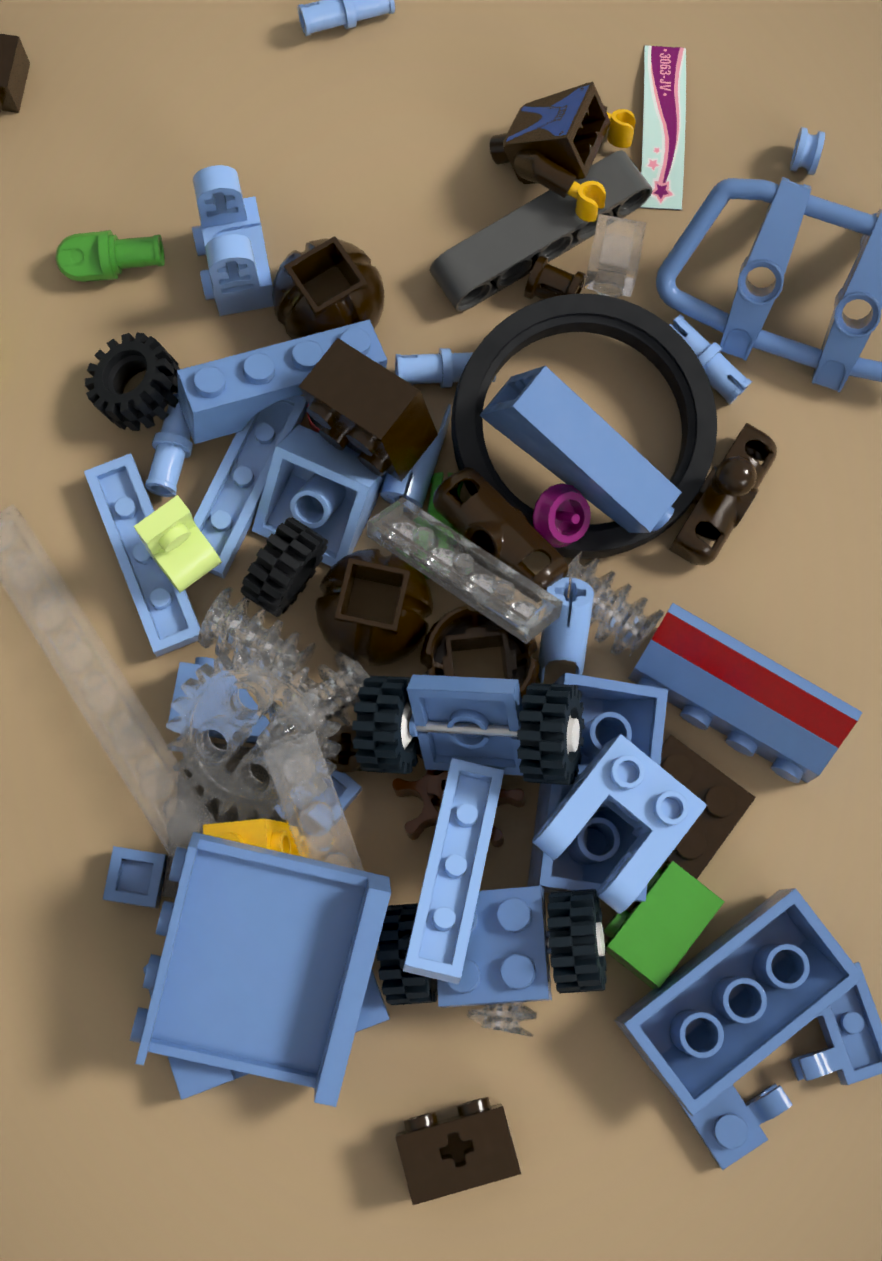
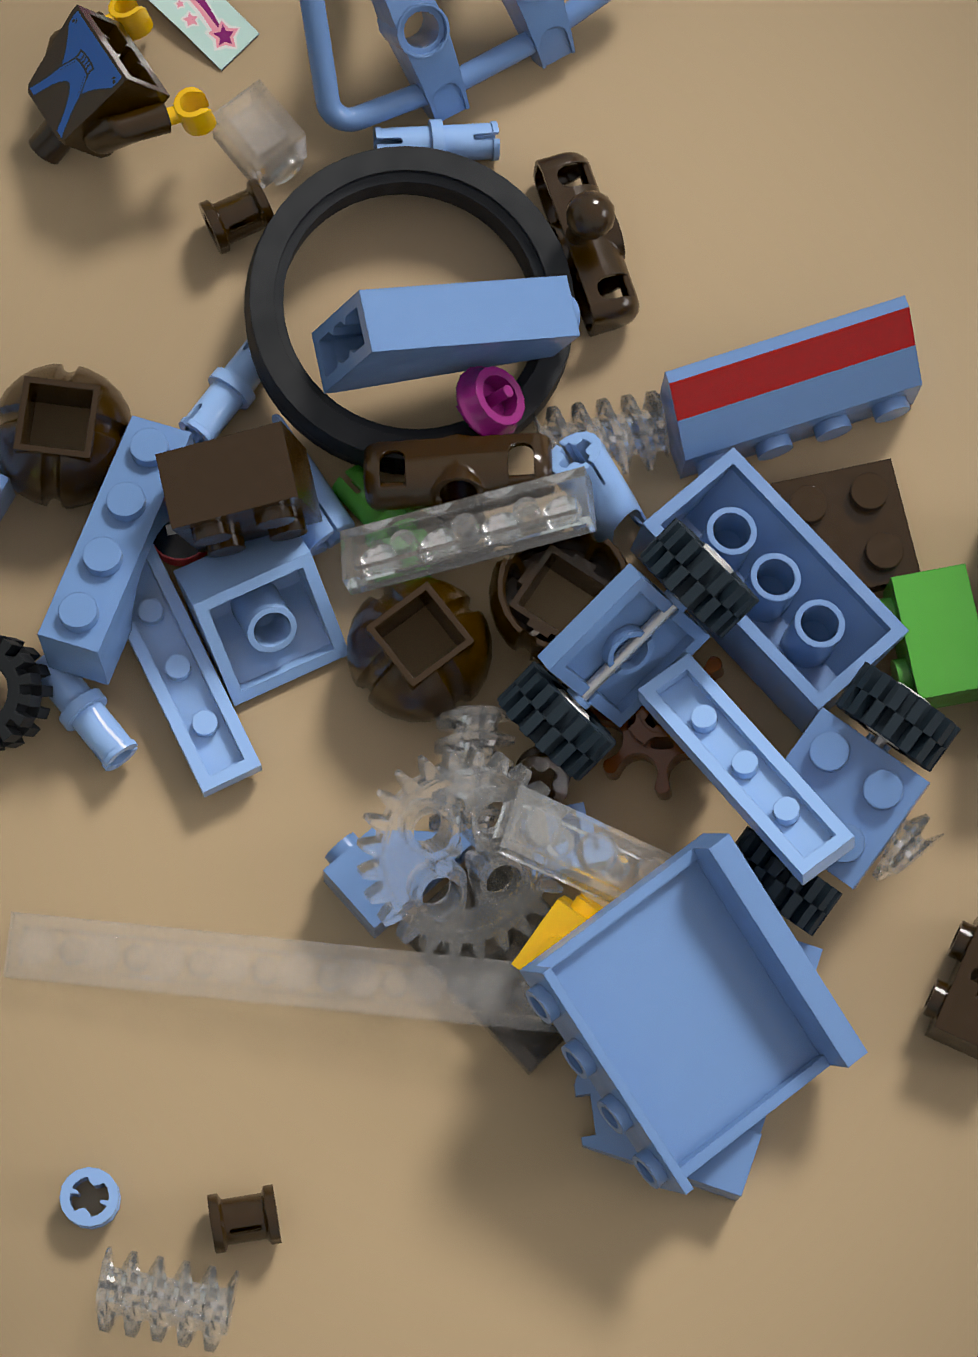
camera: 55 degrees left, 0 degrees up
light blue plate [84,453,205,657] -> none
medium blue plate [103,846,169,909] -> none
yellowish green plate [133,495,222,593] -> none
clear piece [198,587,316,694] -> none
black tyre [241,517,328,617] -> none
dark grey beam [429,150,653,312] -> none
light blue brick [532,734,707,914] -> none

